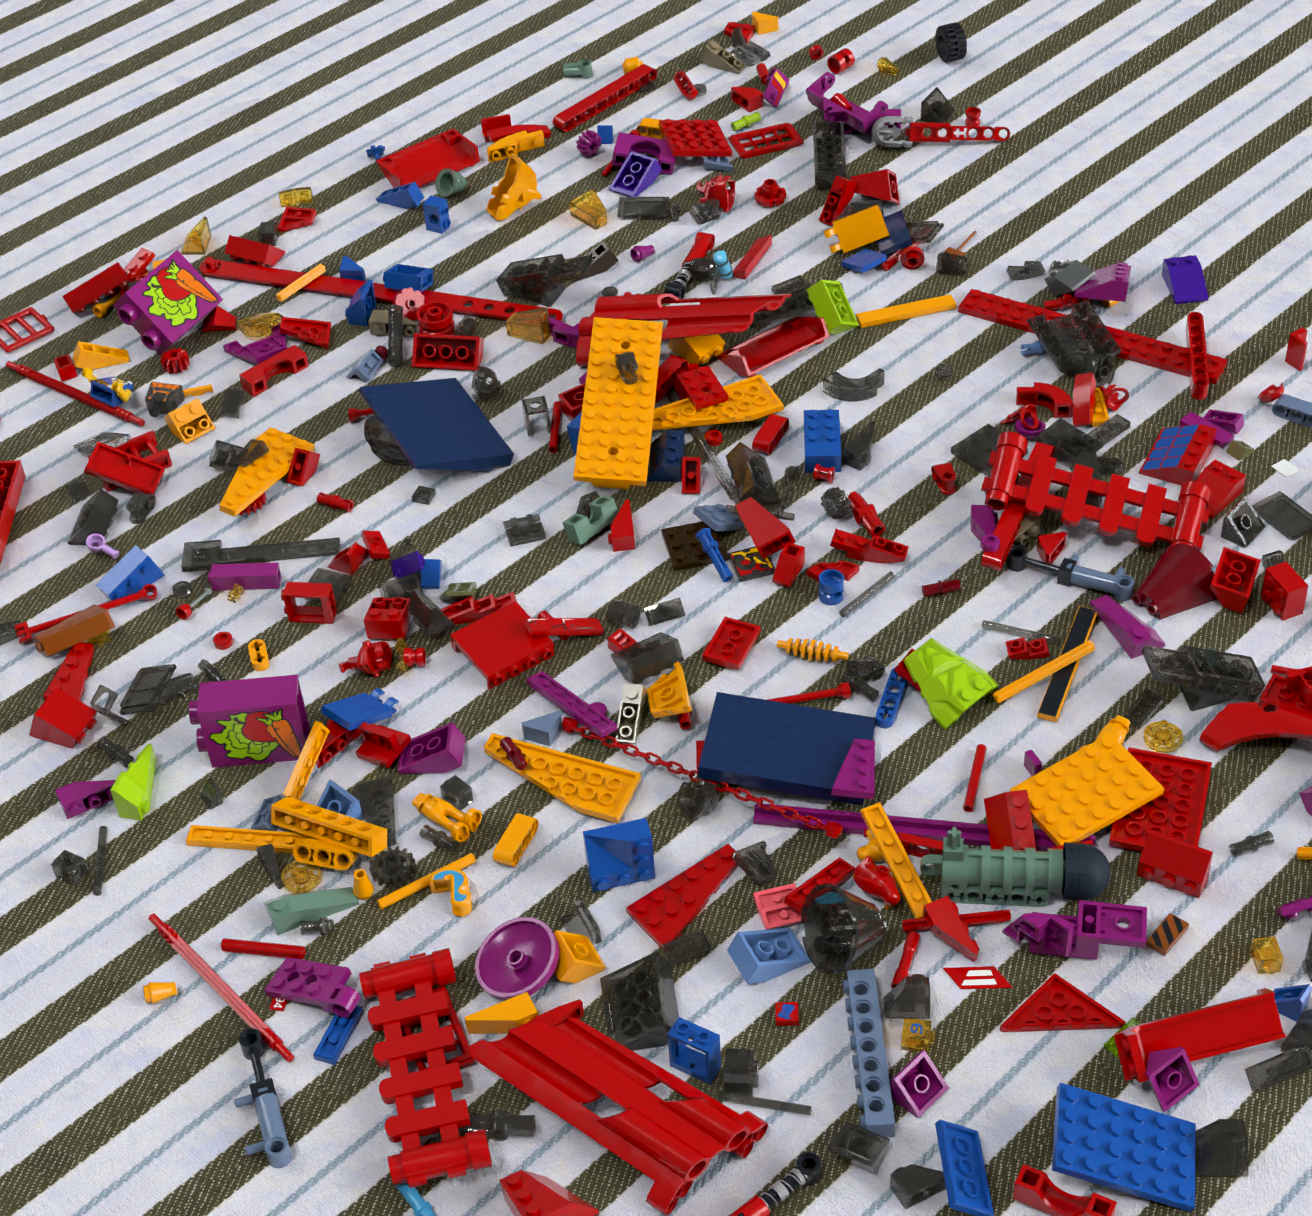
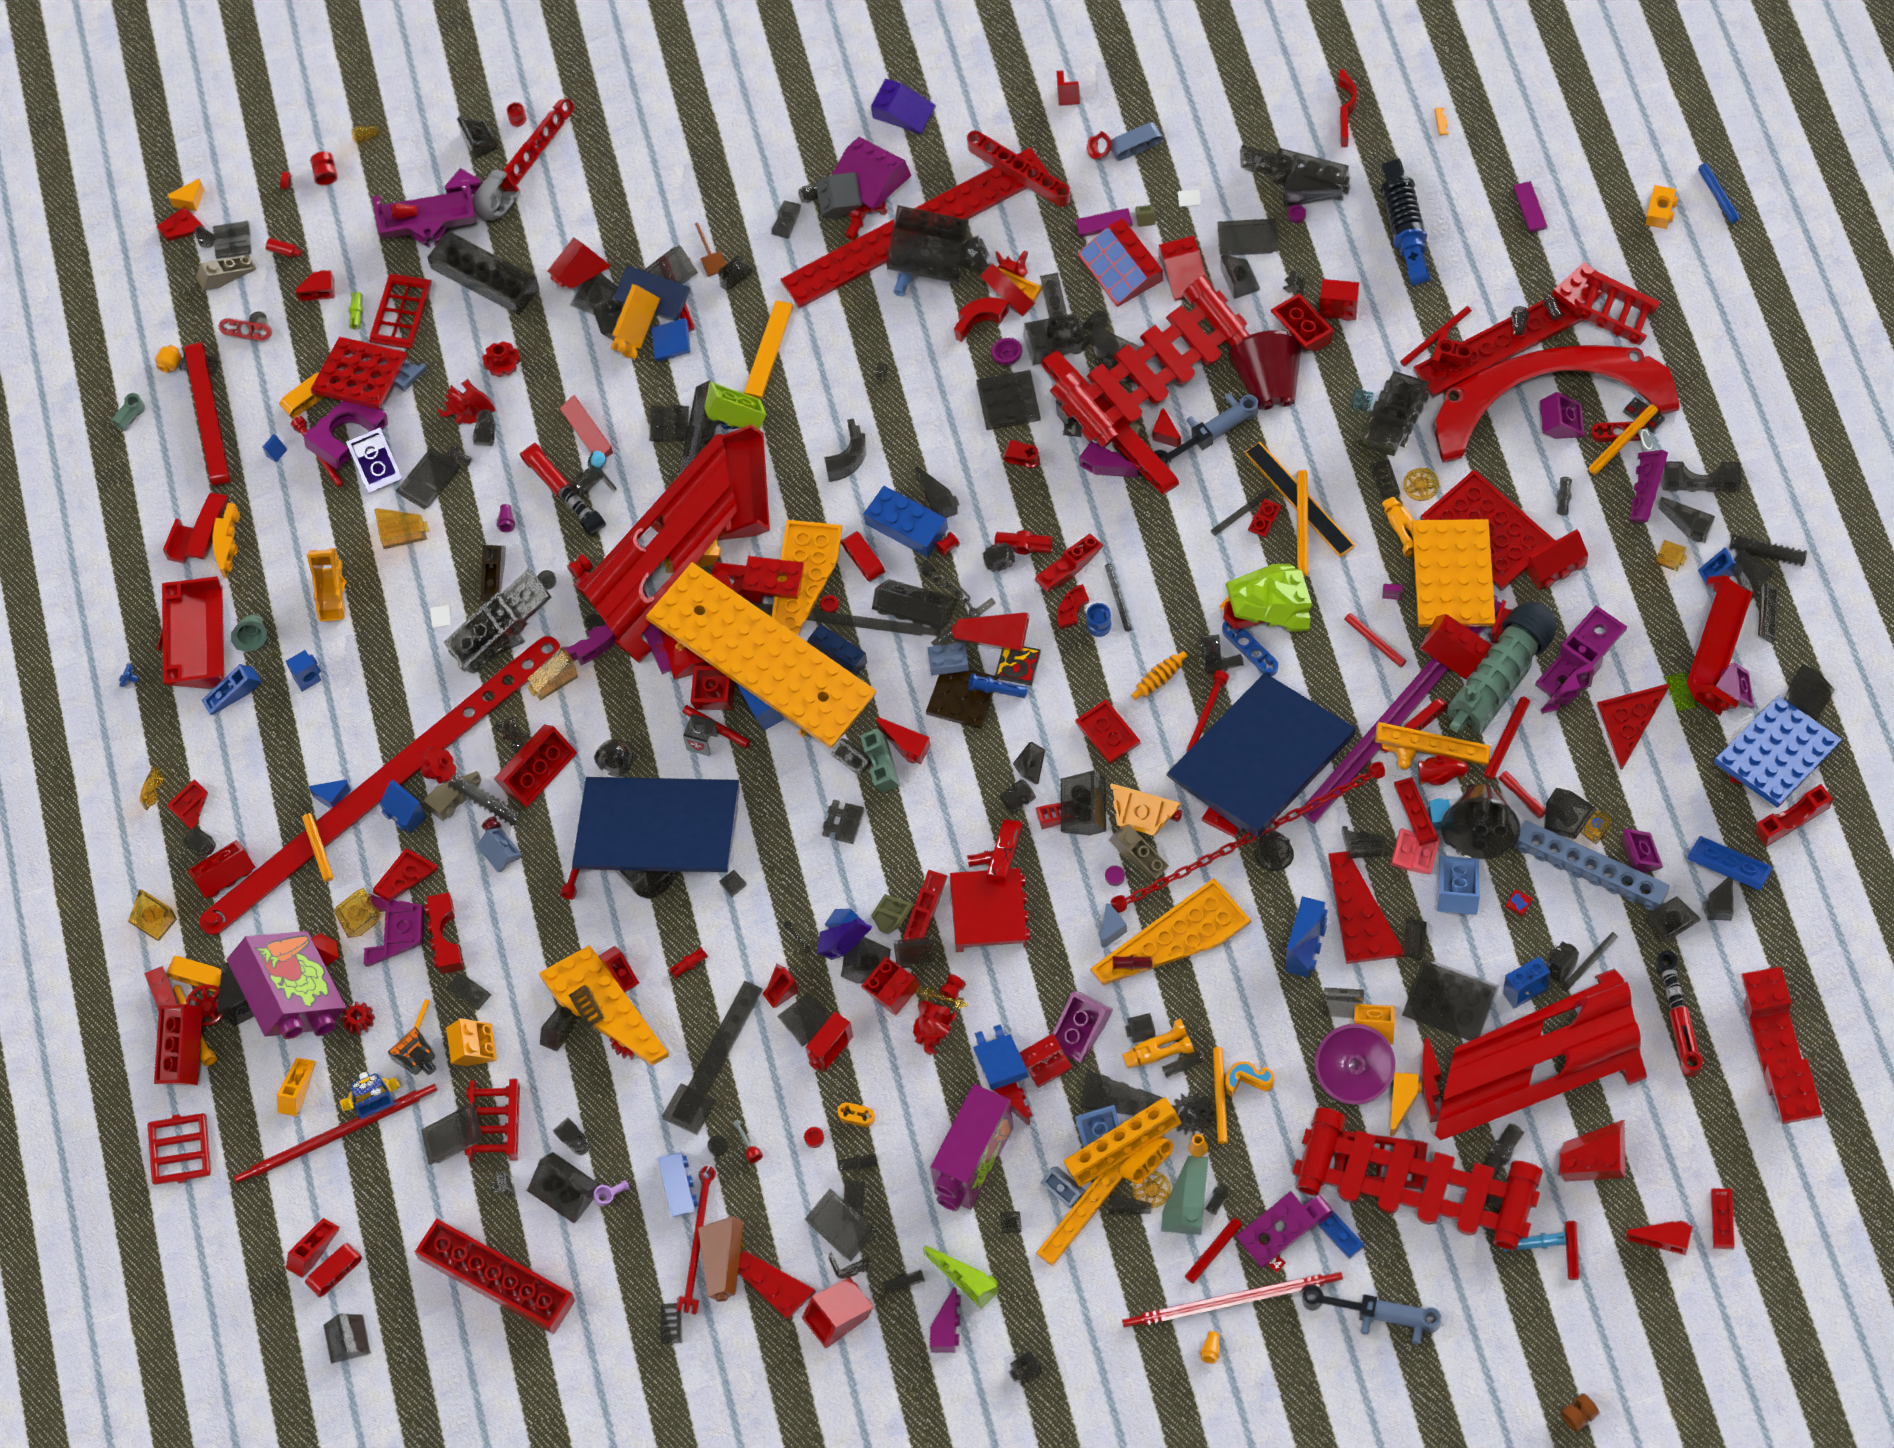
camera: 55 degrees left, 20 degrees up
red slope [53,354,77,381] -> none
red container [84,442,165,499] -> none
clear smoke bar [93,826,108,896] -> none
magenta brick [207,562,282,591] -> none
clear yellow piece [227,583,244,603] -> none
light orange tile [283,721,329,800] -> none
red plate [361,531,390,559] -> none
blue window [383,264,433,292] -> none
red wheel [416,301,455,335] -> none
light orange beam [493,813,539,867] -> none
magenta tile [527,671,617,738] -> none
magenta gear [576,129,602,157] -> none
clear smoke piece [615,351,638,384] -> none
red slope [681,457,702,494] -> none
magenta door [763,67,789,108] -> none
red slope [772,542,805,588] -> none
red slope [819,175,858,226] -> none
magenta wing [831,738,875,800] -> none
red plate [900,246,925,269] -> none
dark red axle [922,579,961,598] -> none
red slope [922,896,979,962] -> none
black tyre [935,22,967,63] -> none
red sticker [943,966,1013,989] -> none
magenta tile [980,534,1000,552] -> none
red piece [1001,404,1039,430] -> none
magenta wedge [1090,595,1165,659] -> none
dark orange tile [1146,913,1189,956] -> none
magenta slope [1203,409,1244,434] -> none

